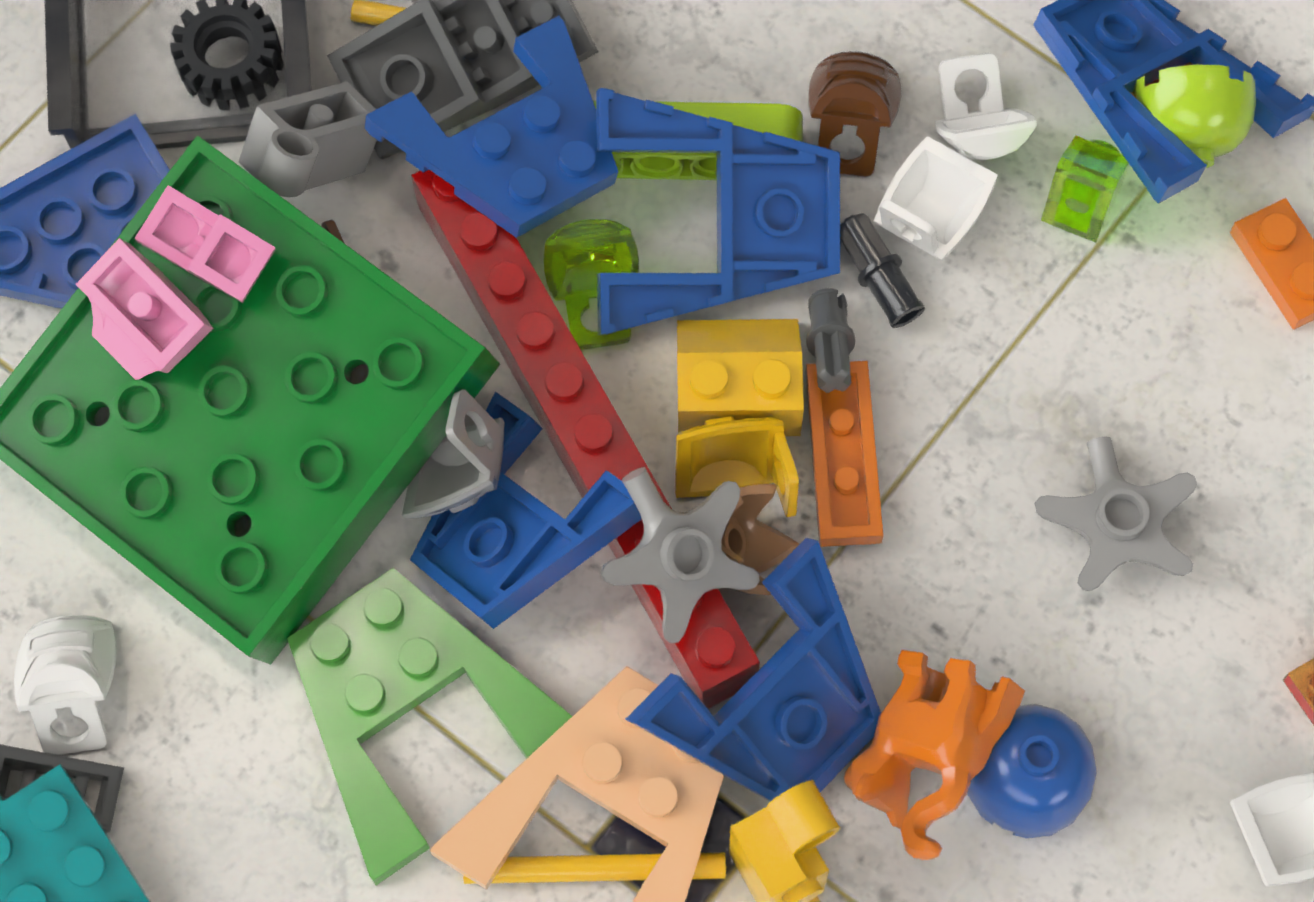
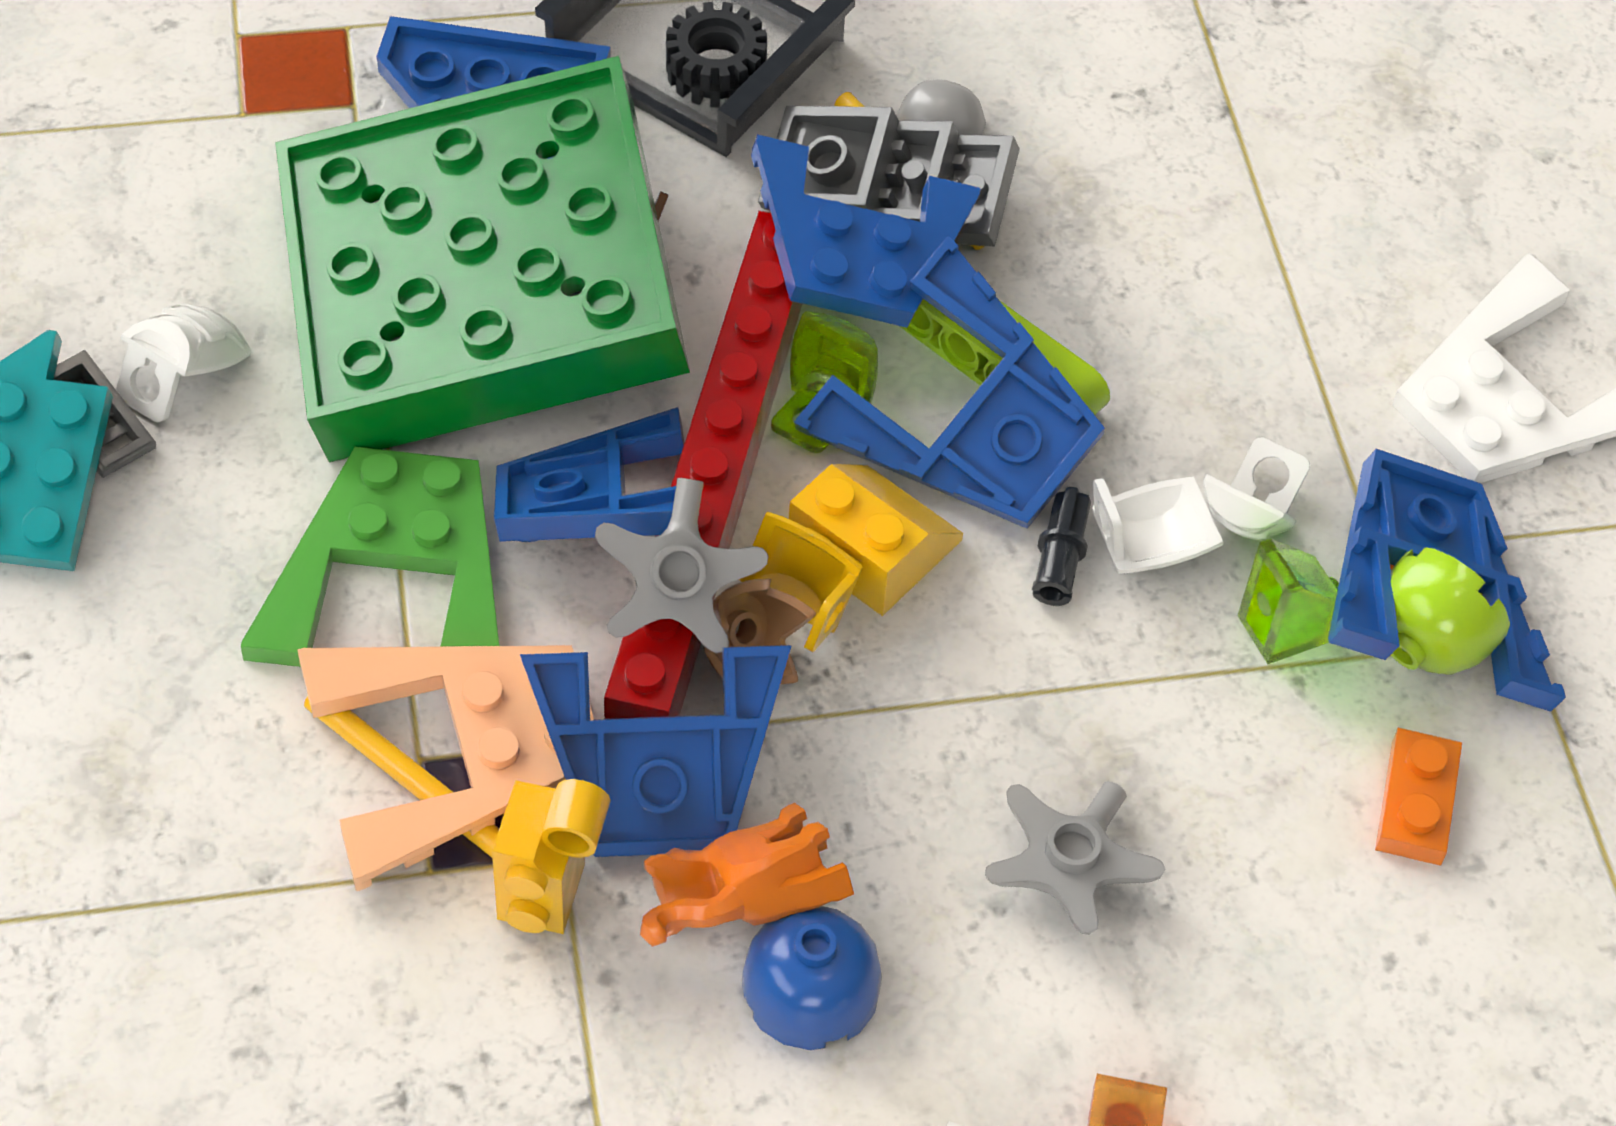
camera: 35 degrees right, 15 degrees down
bright pink slope [76,238,213,380] -> none
bright pink slope [134,185,276,303] -> none
light grey hinge [238,81,376,197] -> none
light grey piece [402,390,504,519] -> none
orange plate [805,361,883,547] -> none
dark grey axle [806,288,856,393] -> none
reddish brown piece [808,51,901,177] -> none

